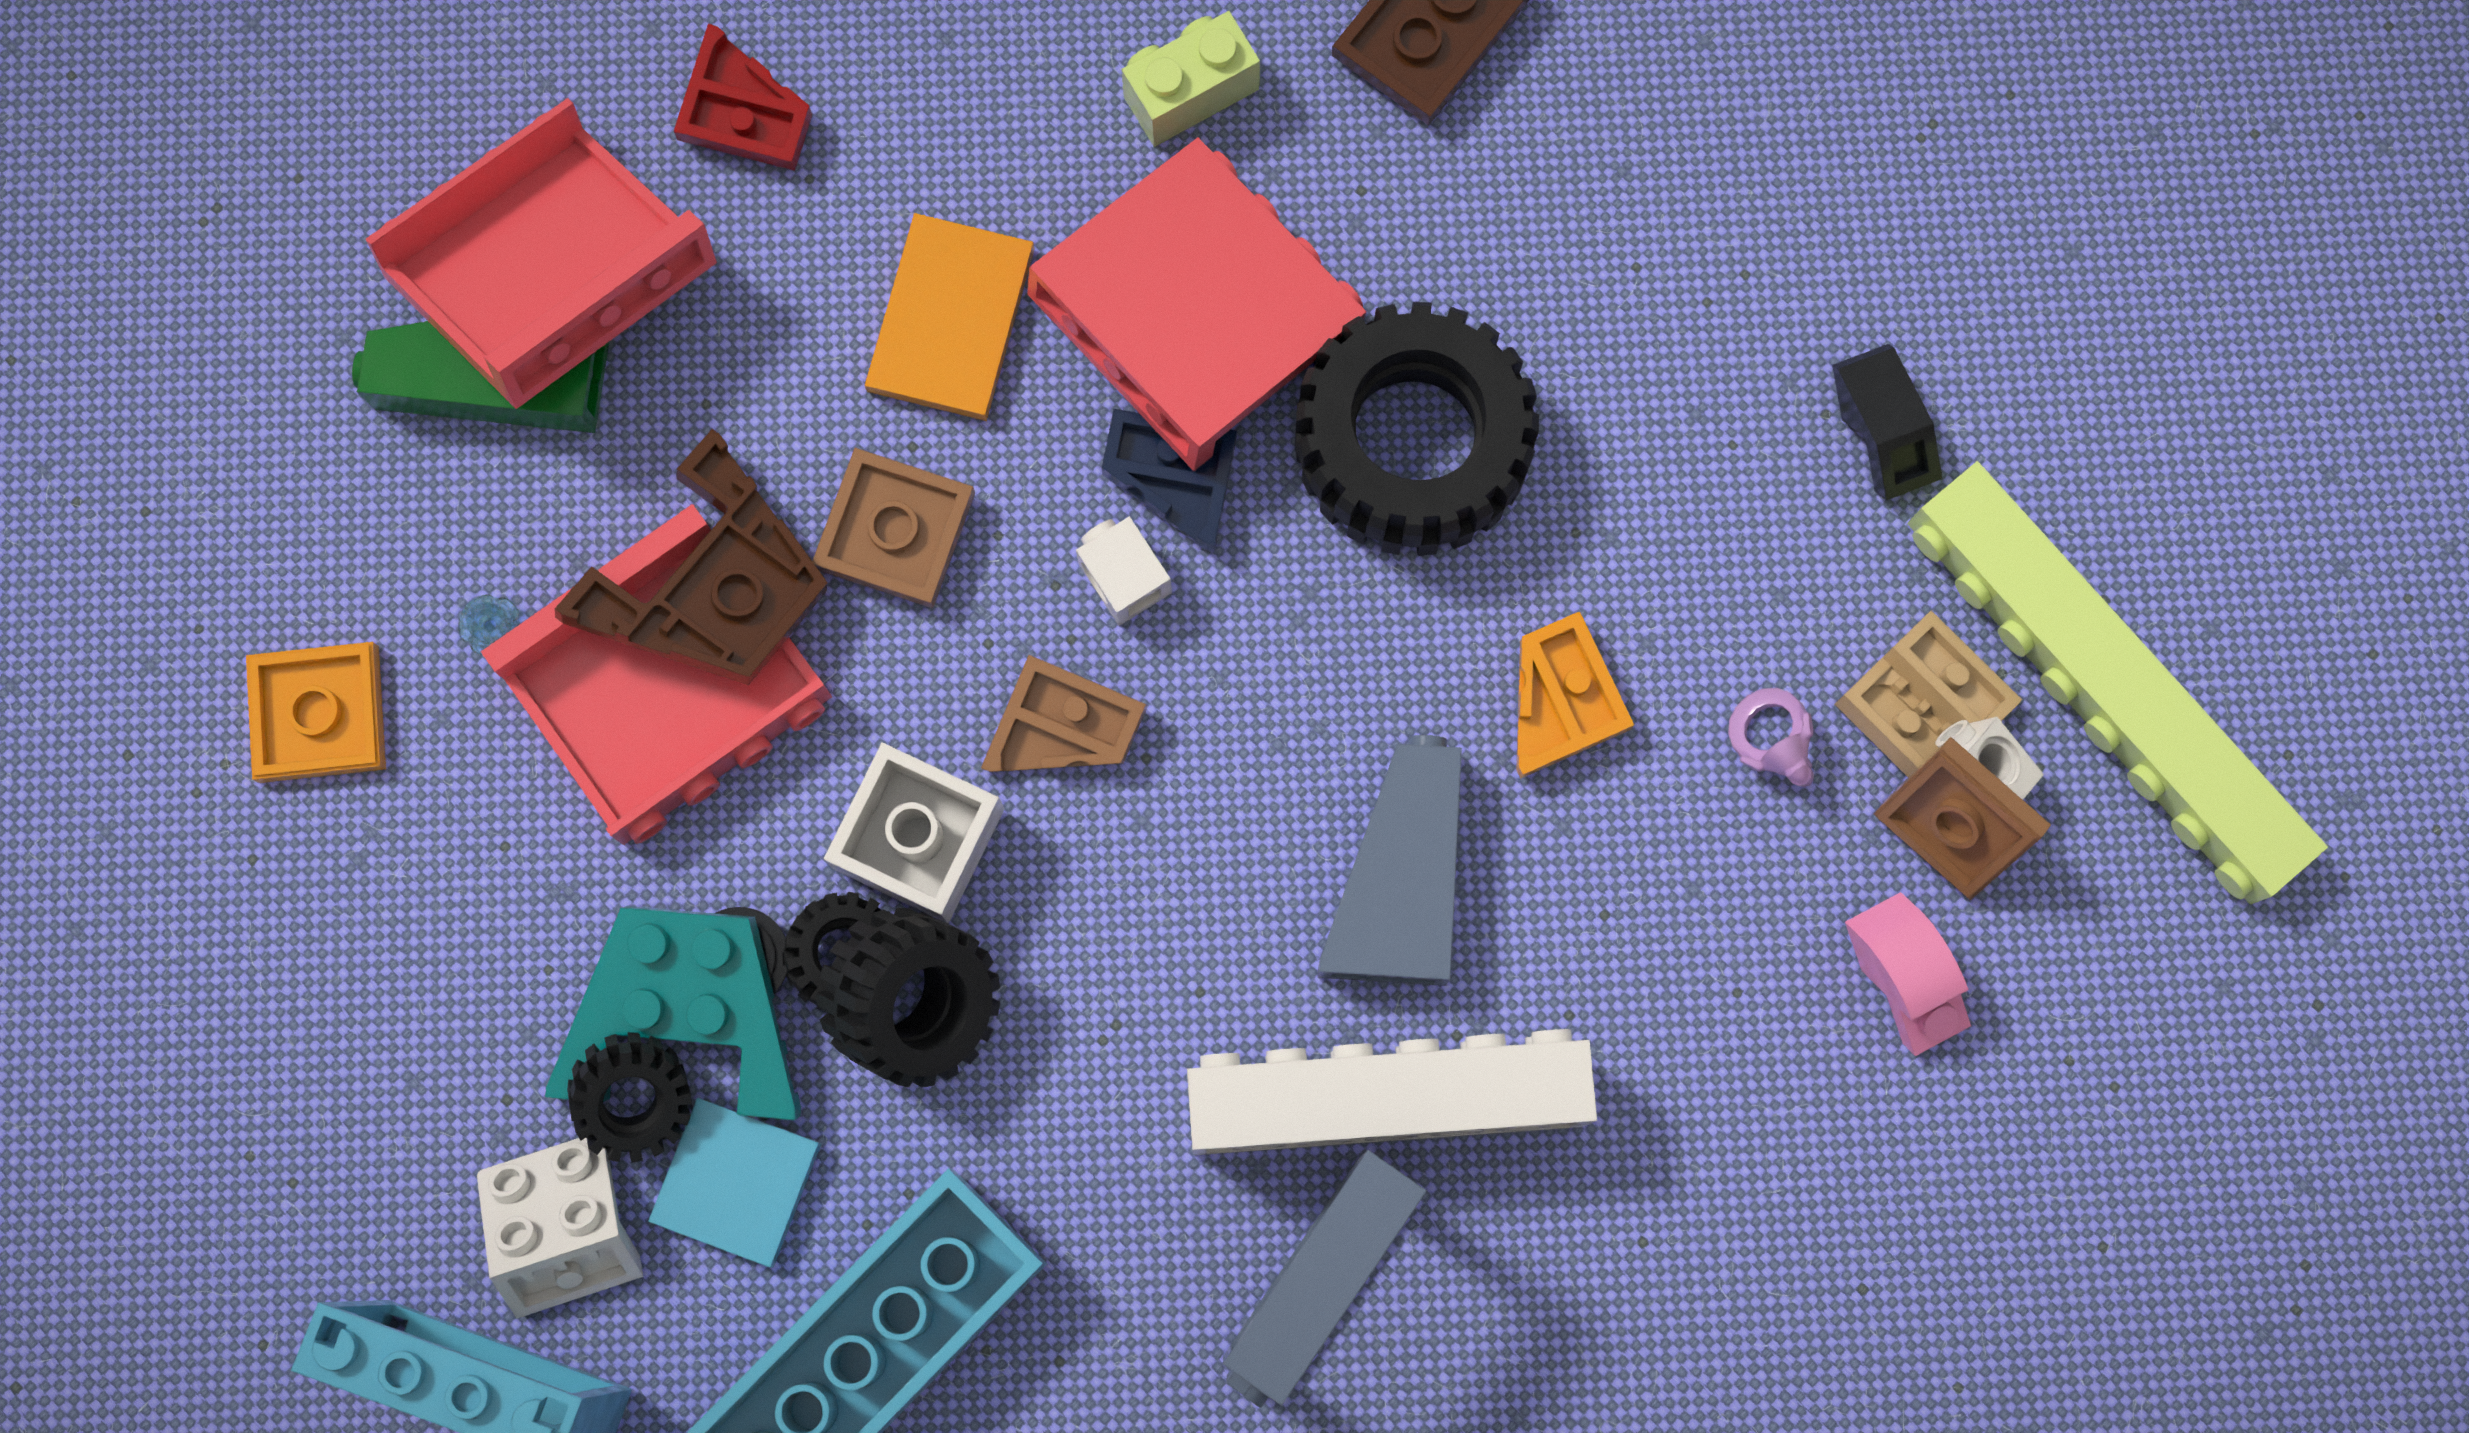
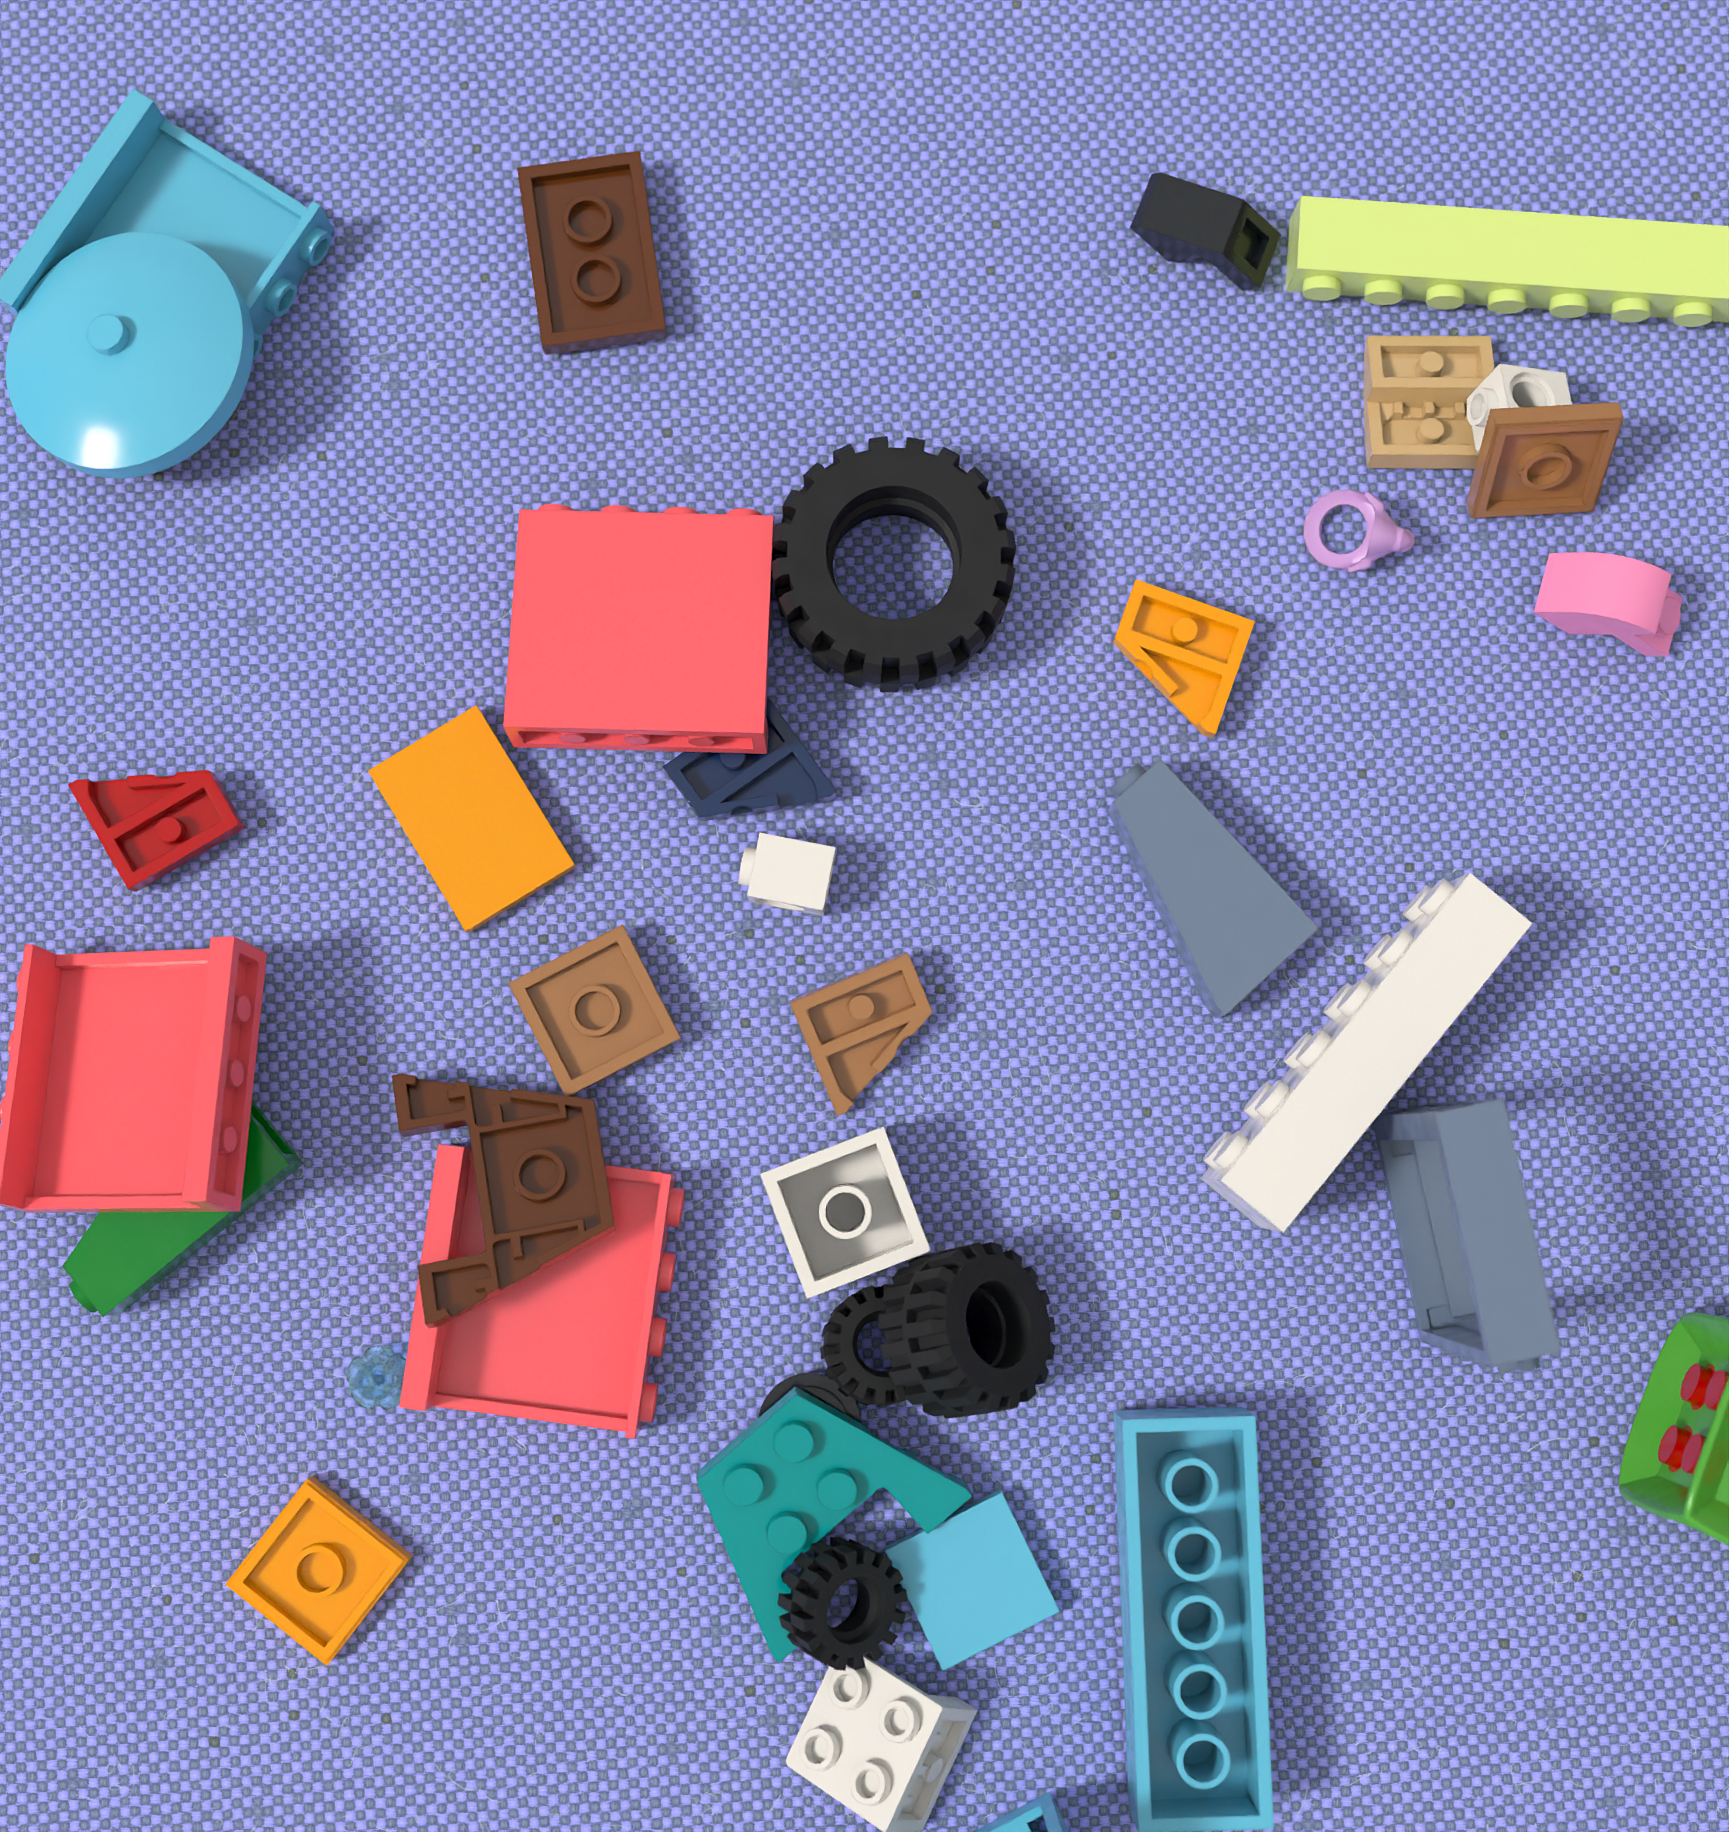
camera: 50 degrees left, 5 degrees up
yellowish green brick [1121,11,1260,147] -> none

